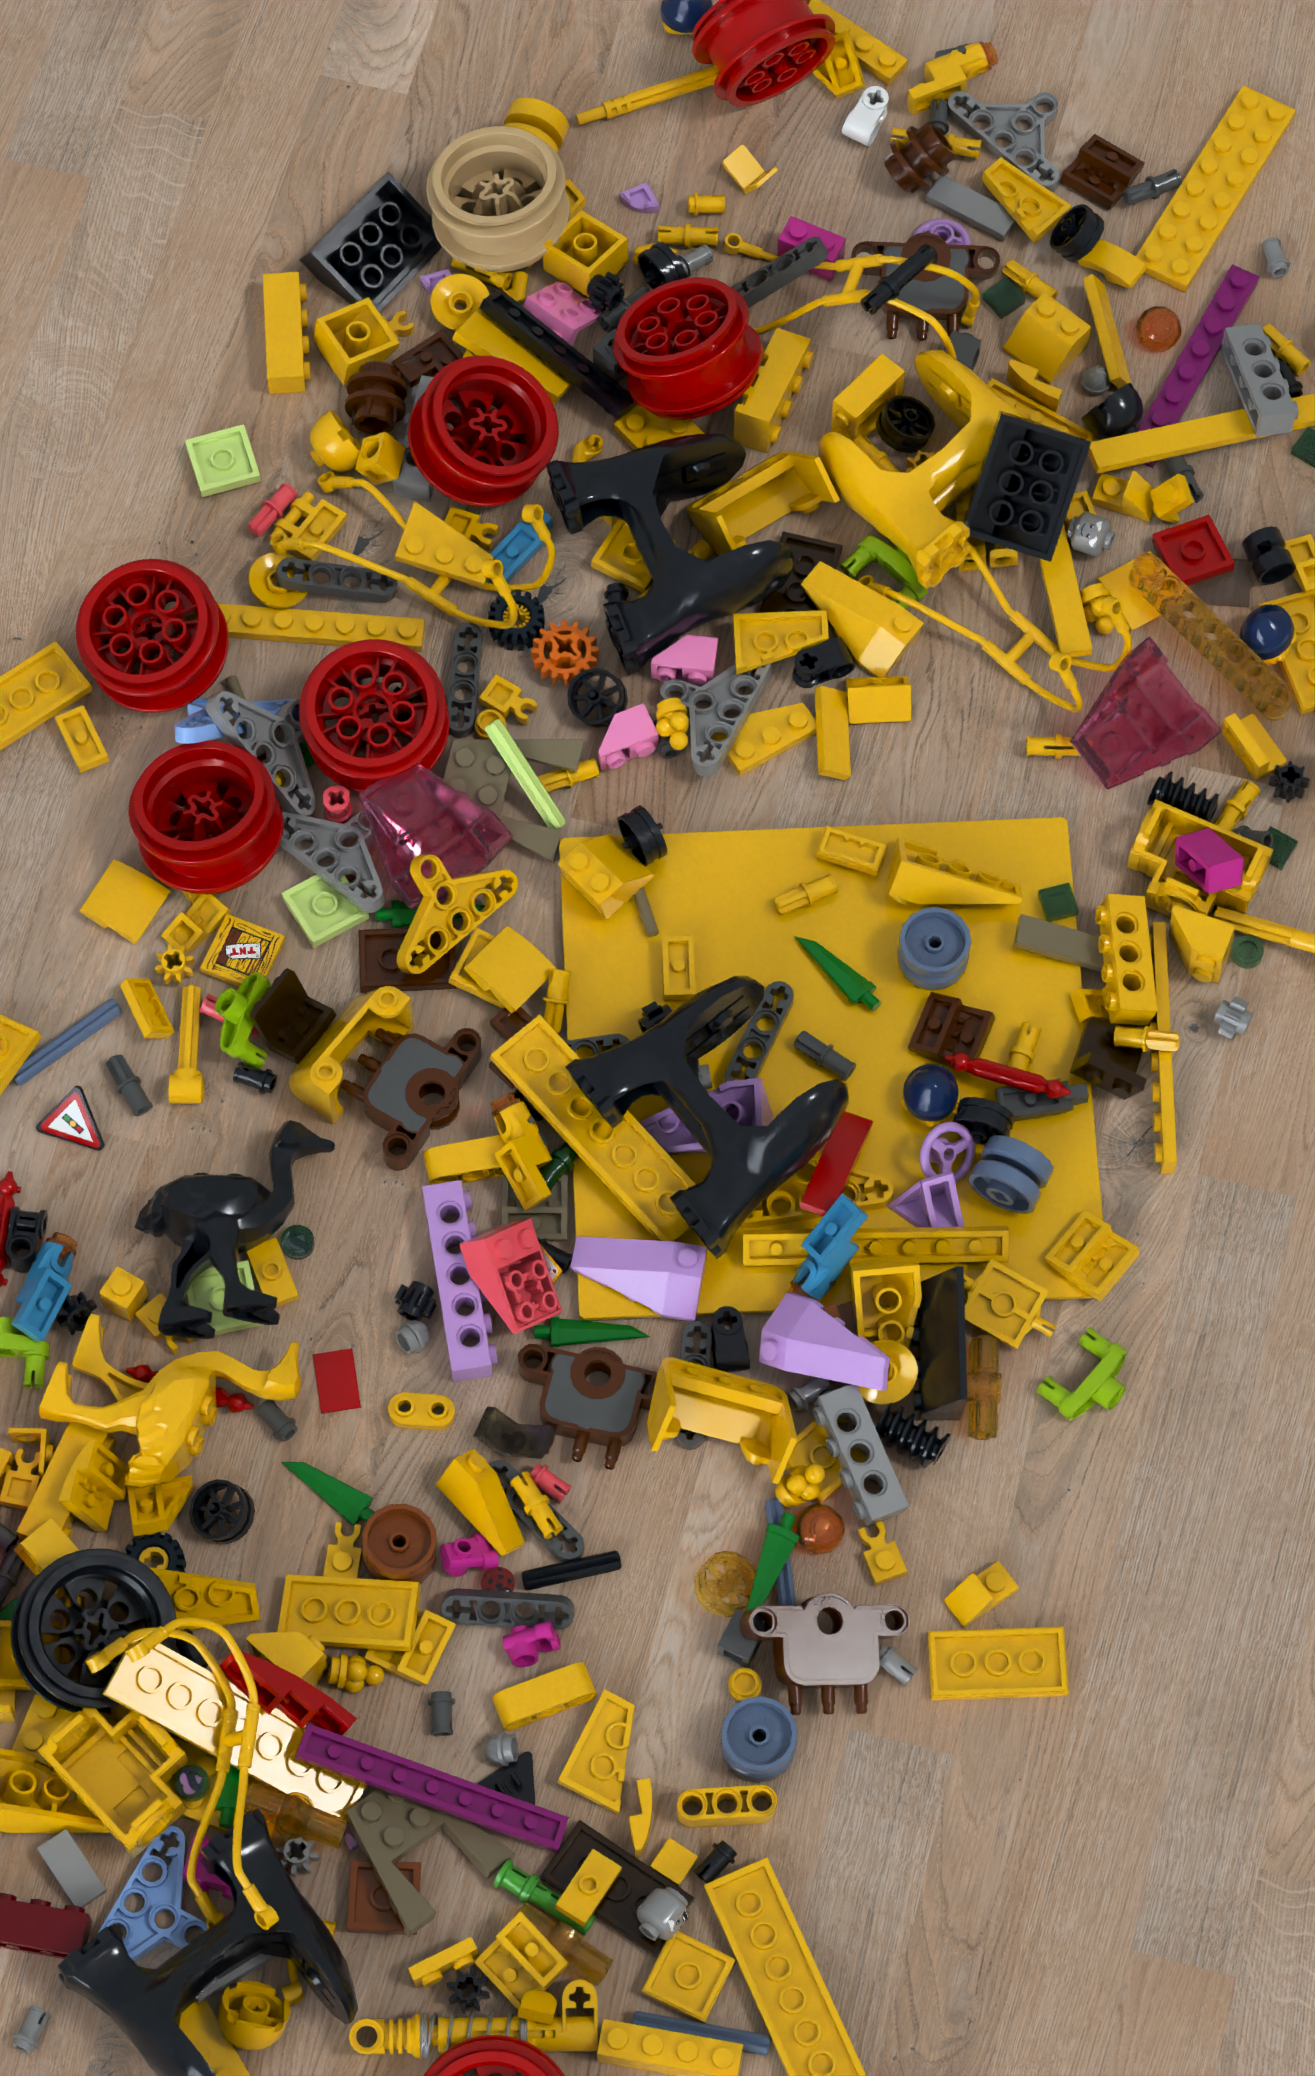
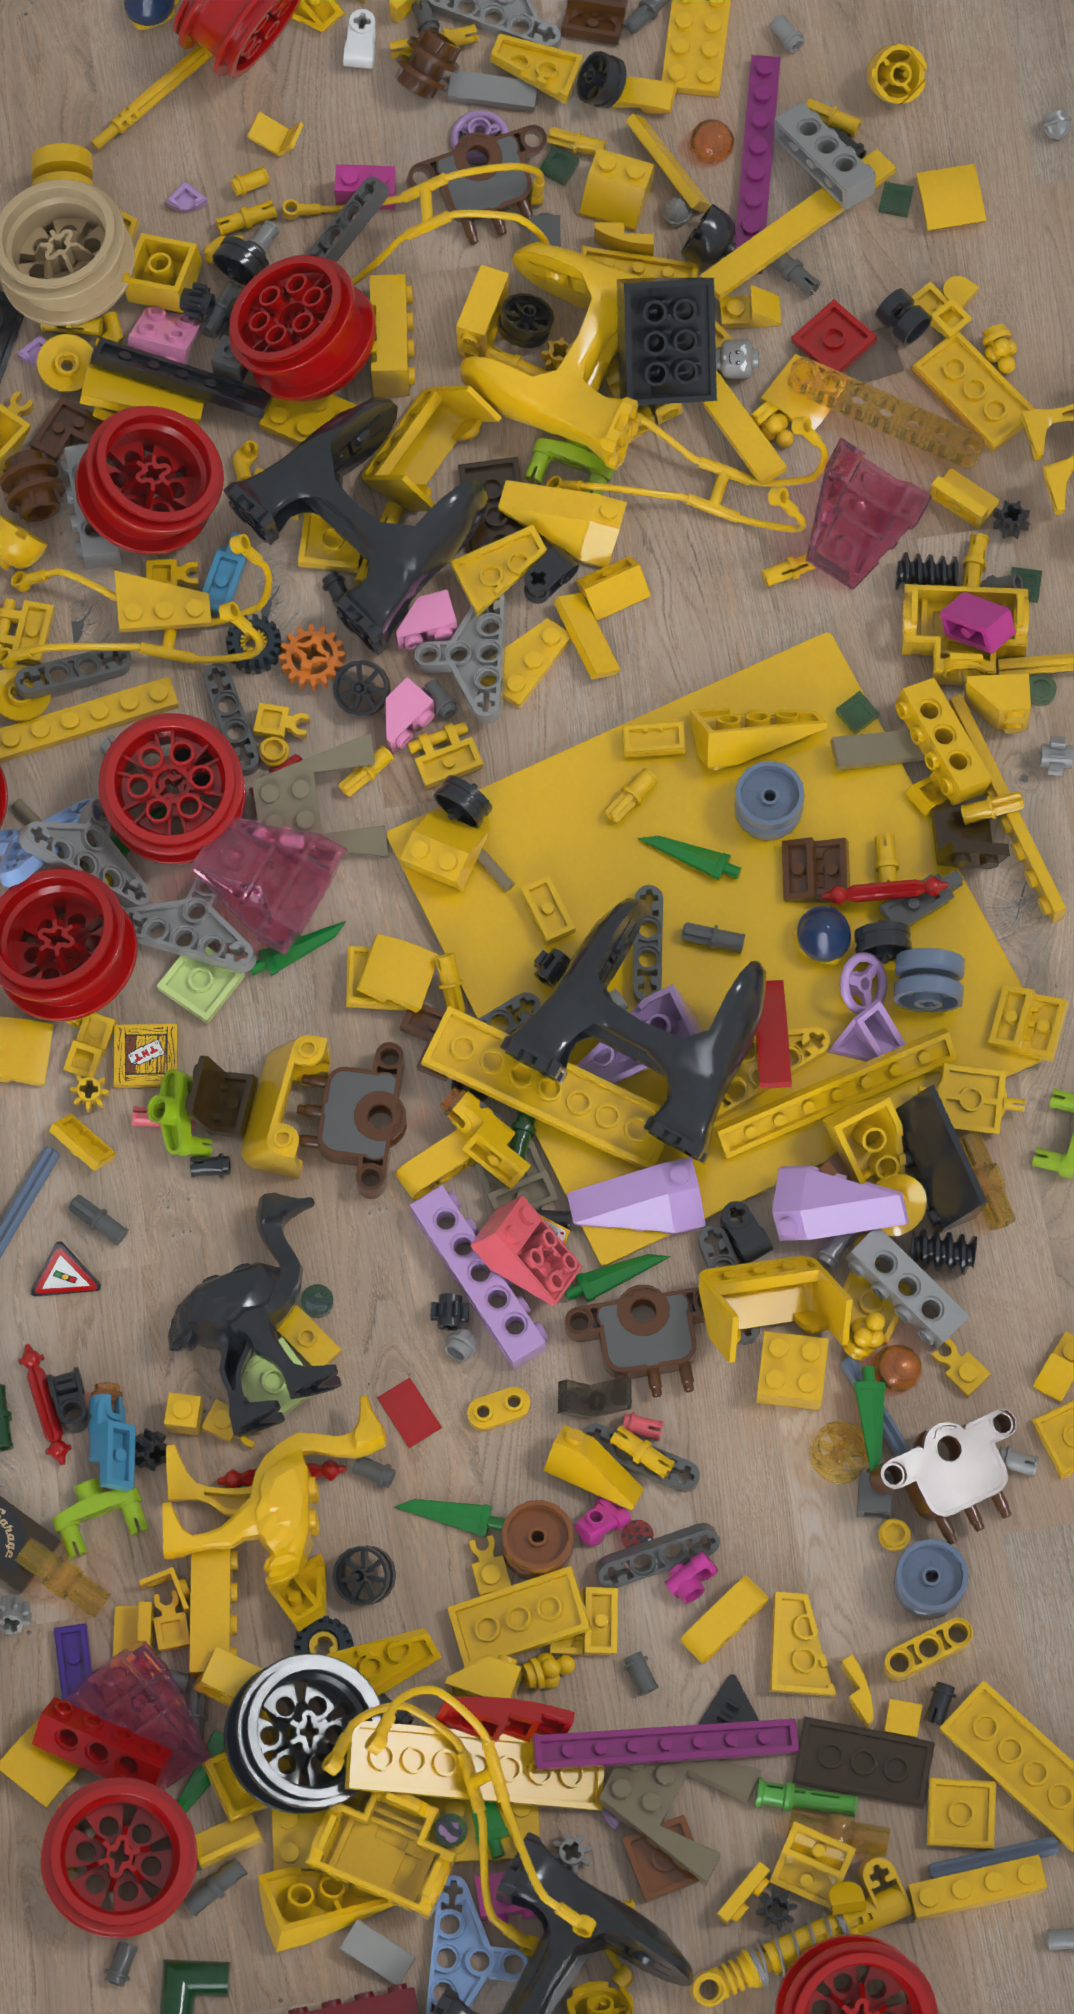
camera: 20 degrees left, 5 degrees up
yellow slope [58,1439,129,1532] -> none
yellow axle [168,984,204,1104] -> none
clear yellow piece [244,1782,348,1849] -> none
coral bush [323,785,353,824] -> none
yellow brick [355,432,406,485] -> none
reddish brown tile [358,926,457,993] -> none
yellow beam [397,854,518,974] -> none
light grey plate [484,1731,519,1766] -> none
yellowish green axle [485,719,566,830] -> none
black axle [521,1550,621,1590] -> none
yellow plate [555,1849,622,1927] -> none
light grey head [637,1887,689,1941] -> none
yellow piece [655,698,689,750] -> none
dark azure plate [788,1194,868,1301] -> none
black pin [860,243,937,315] -> none
yellow bracket [1150,474,1194,524] -> none
dark blue hair [1239,604,1296,666] -> none
none -> yellow plate [407,721,484,790]
none -> yellow brick [756,1331,829,1410]

